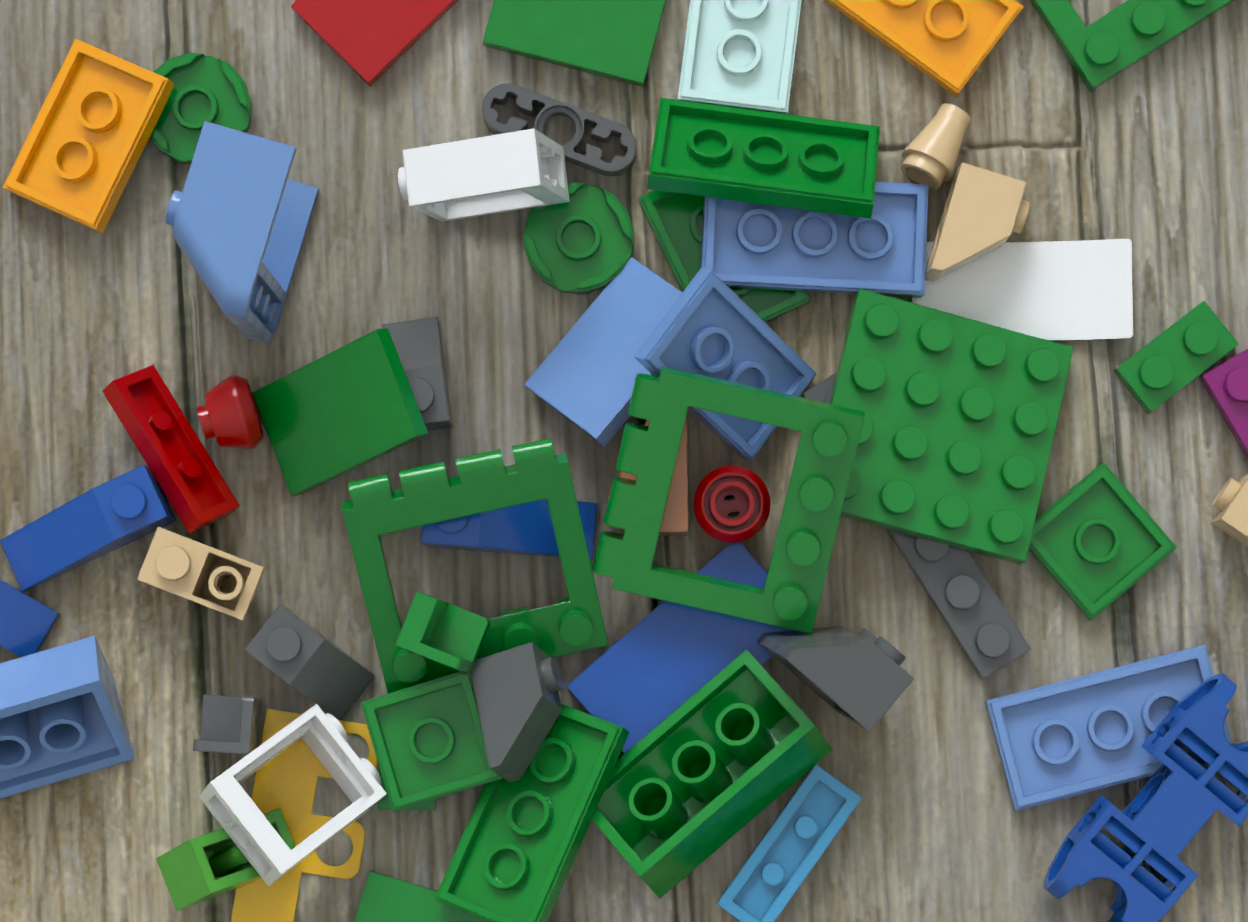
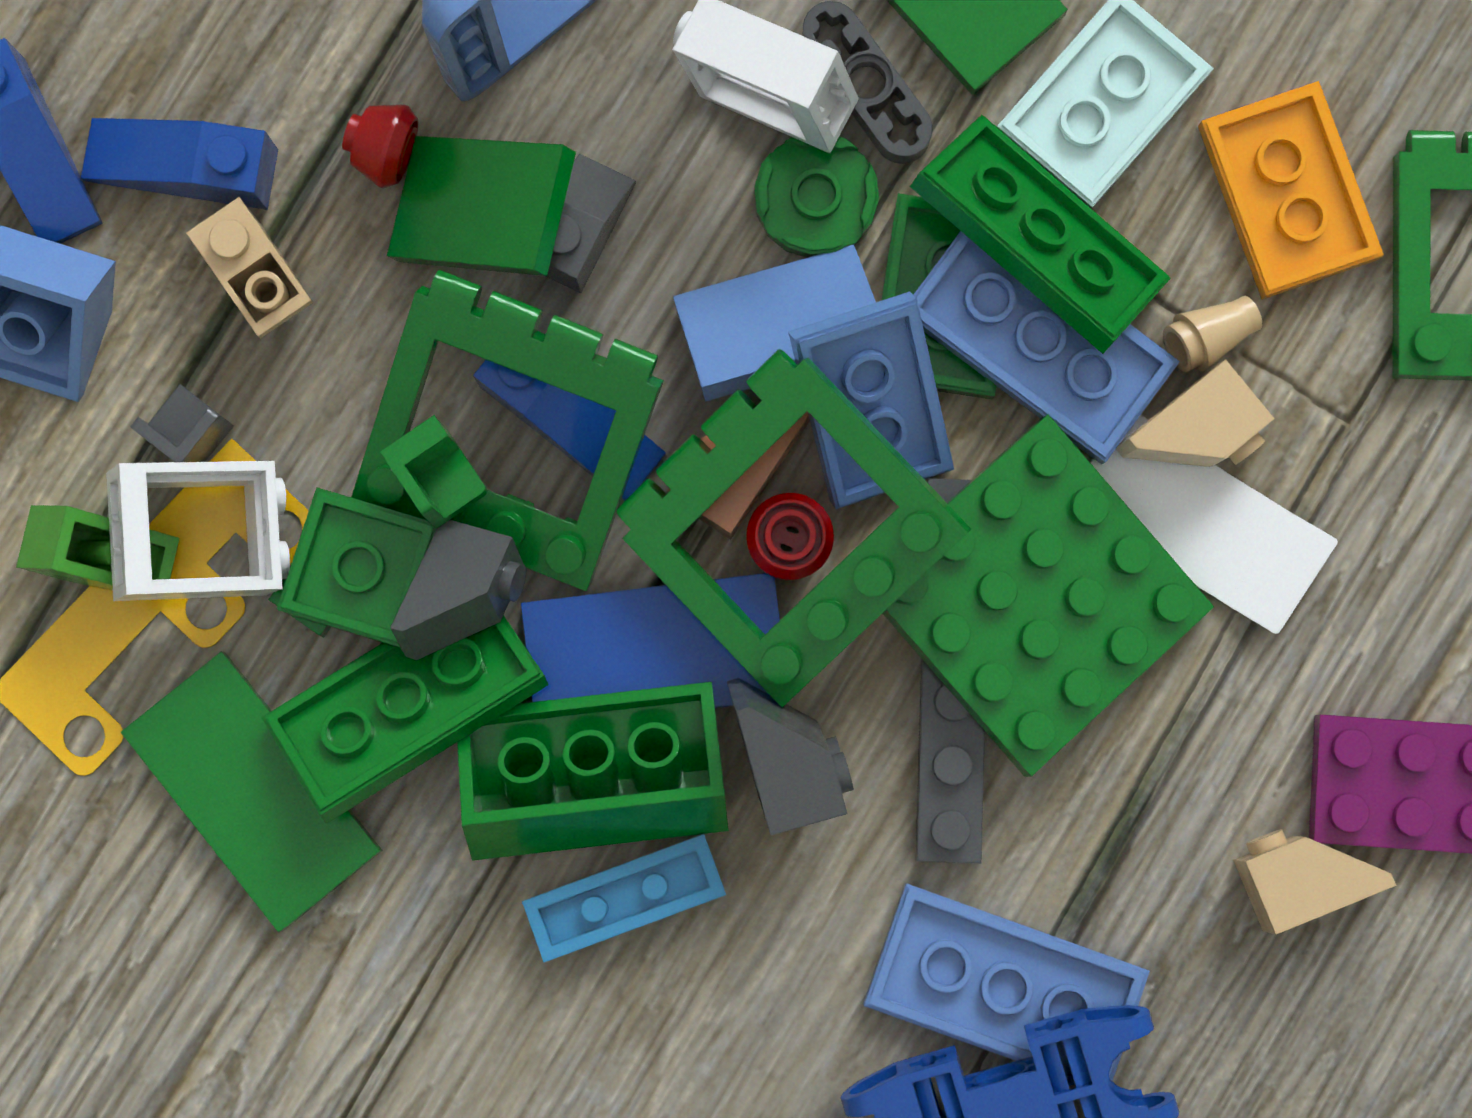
camera: 30 degrees right, 0 degrees up
red plate [102,365,240,534] -> none
dark grey slope [245,605,375,720] -> none
green tile [1029,462,1177,621] -> none
green plate [1113,301,1239,414] -> none

